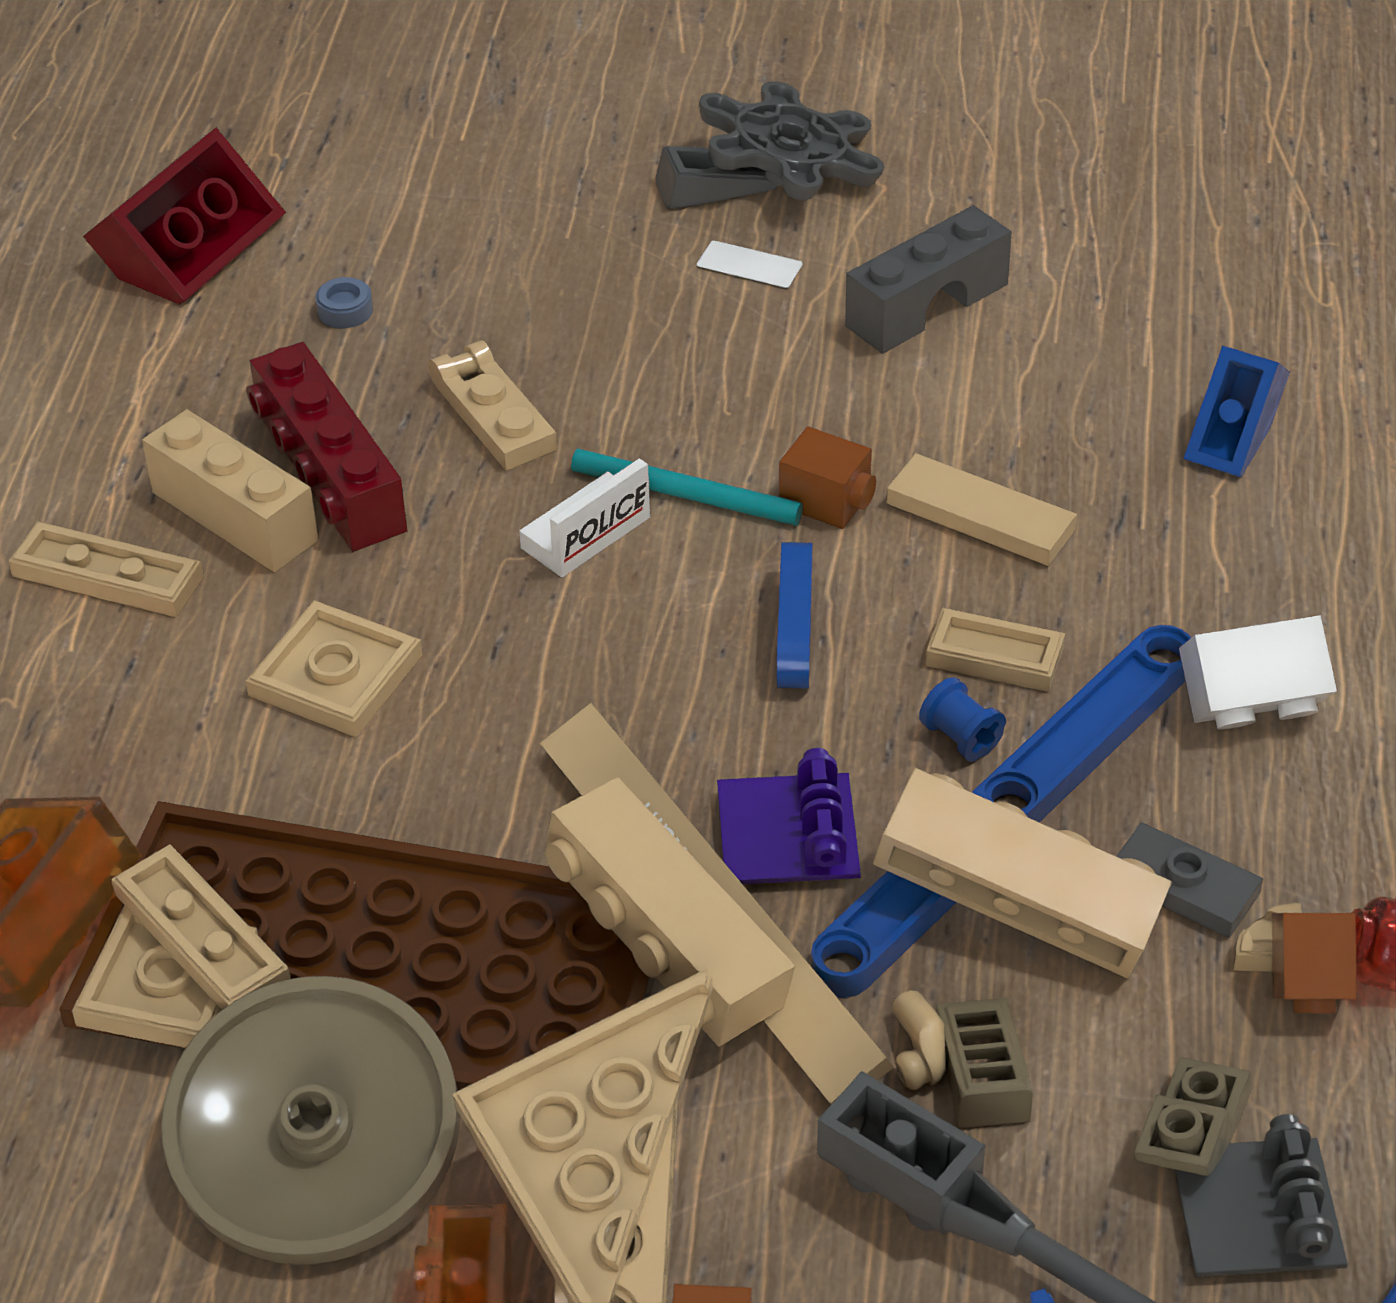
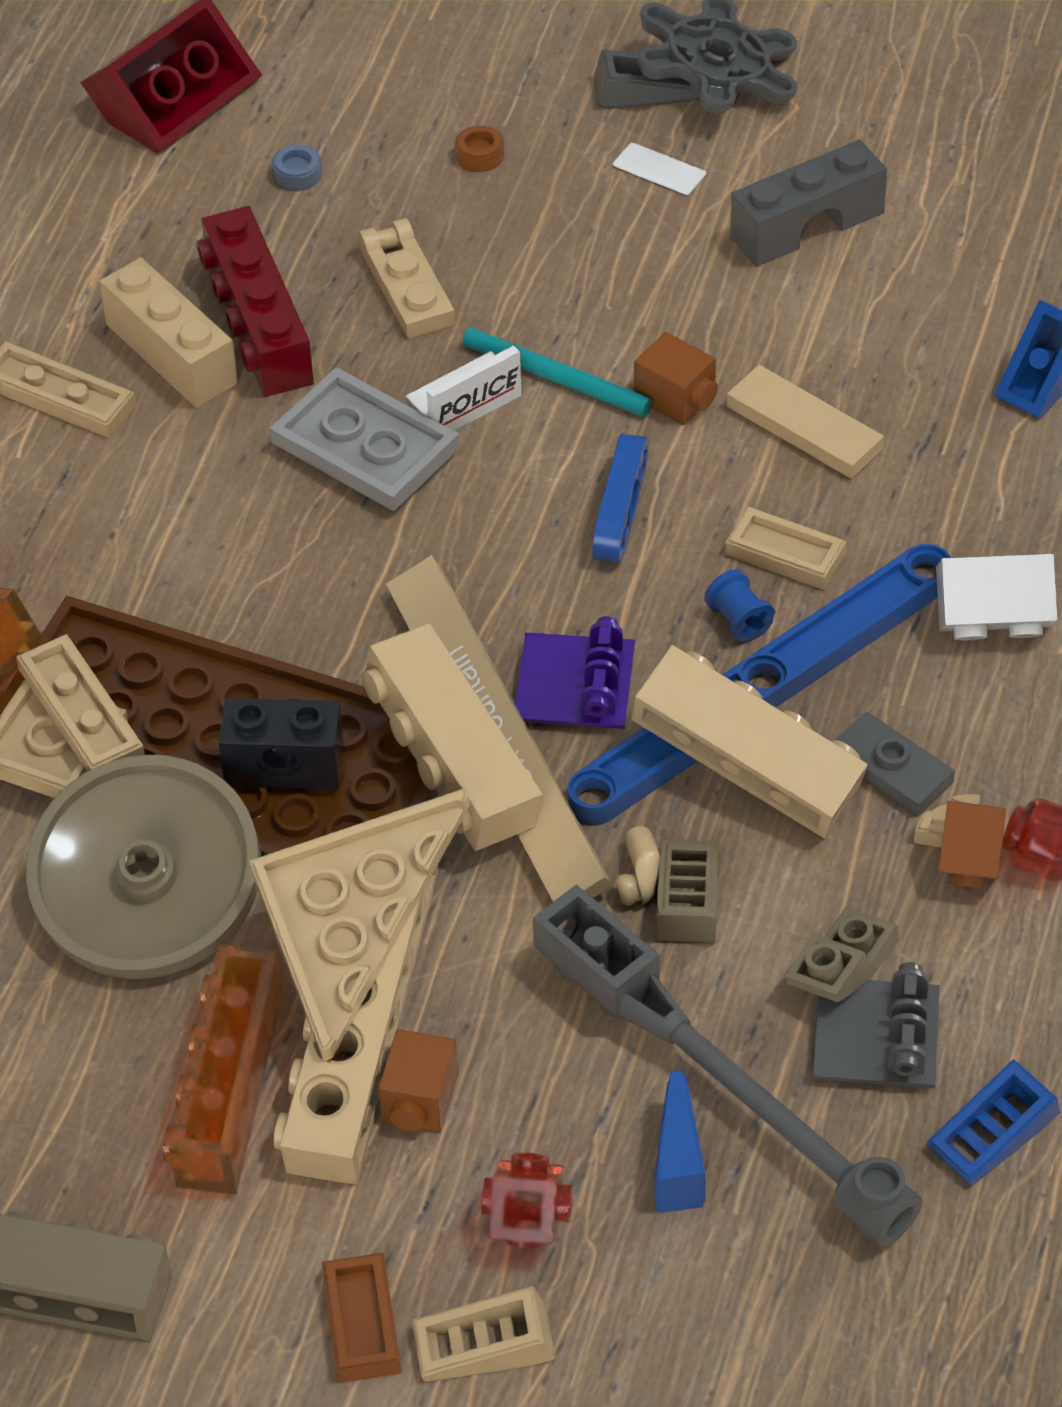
camera: 10 degrees right, 5 degrees up
tan tile [246,600,423,737] -> none
none -> black brick [219,698,344,789]
none -> light grey plate [269,367,460,512]
none -> dark orange tile [455,126,504,172]

